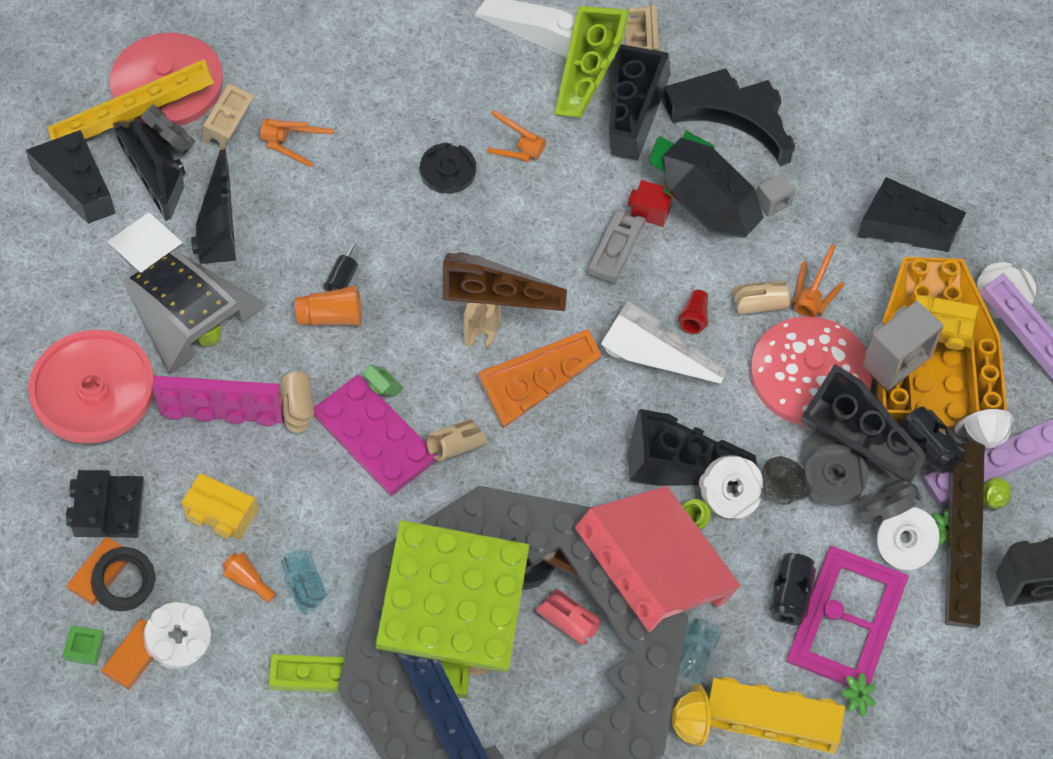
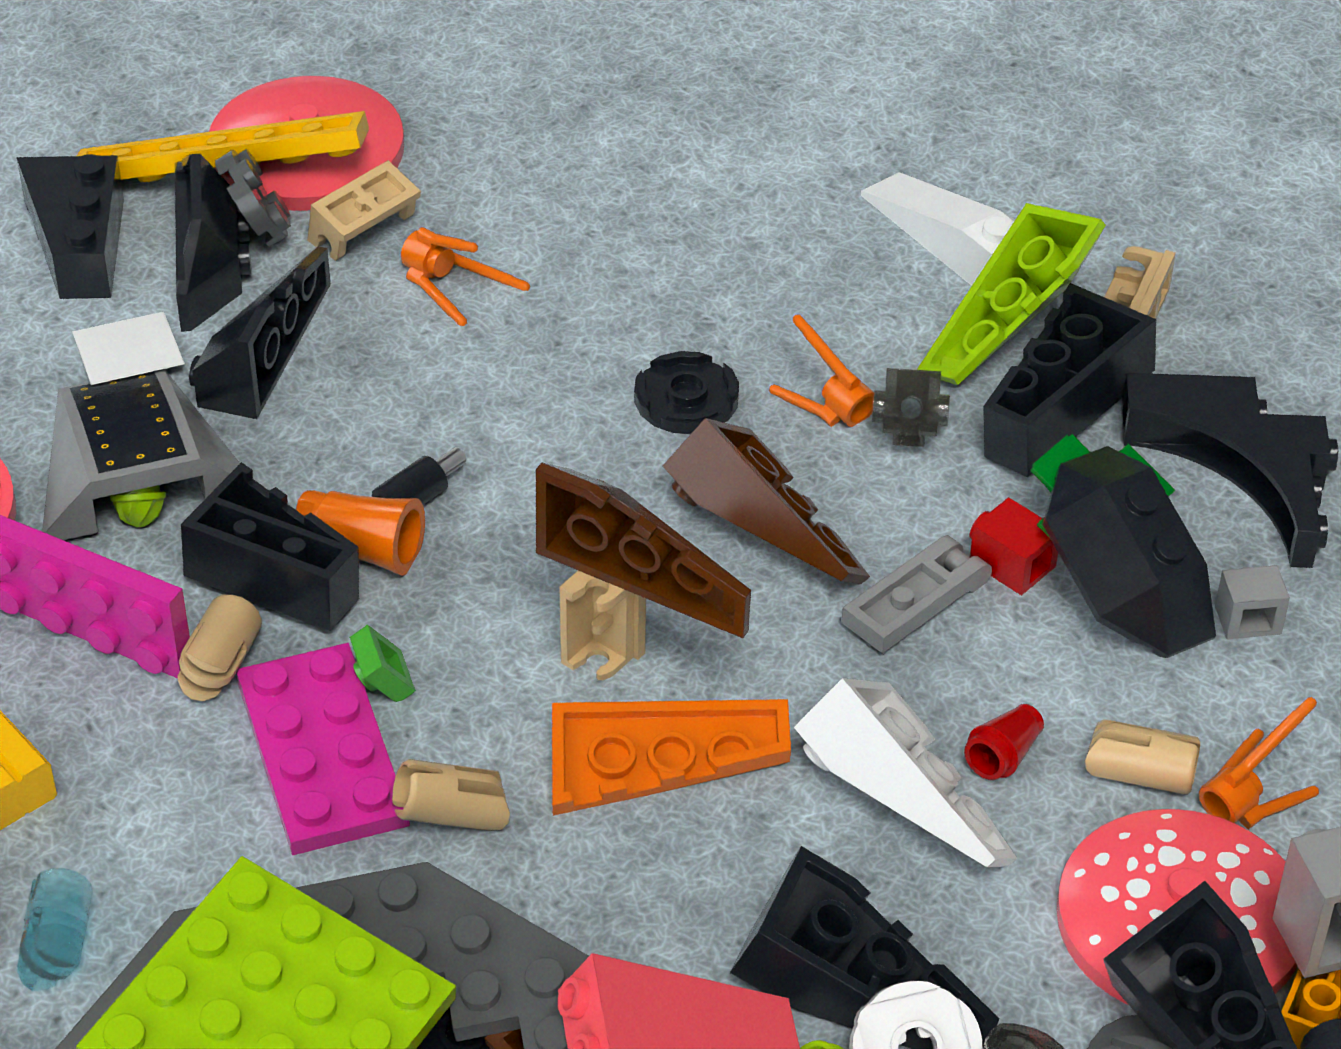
camera: 25 degrees right, 15 degrees down
none -> black wedge [181,462,359,631]
none -> reddish brown wedge [662,418,870,584]
none -> clear smoke brick [872,368,950,447]

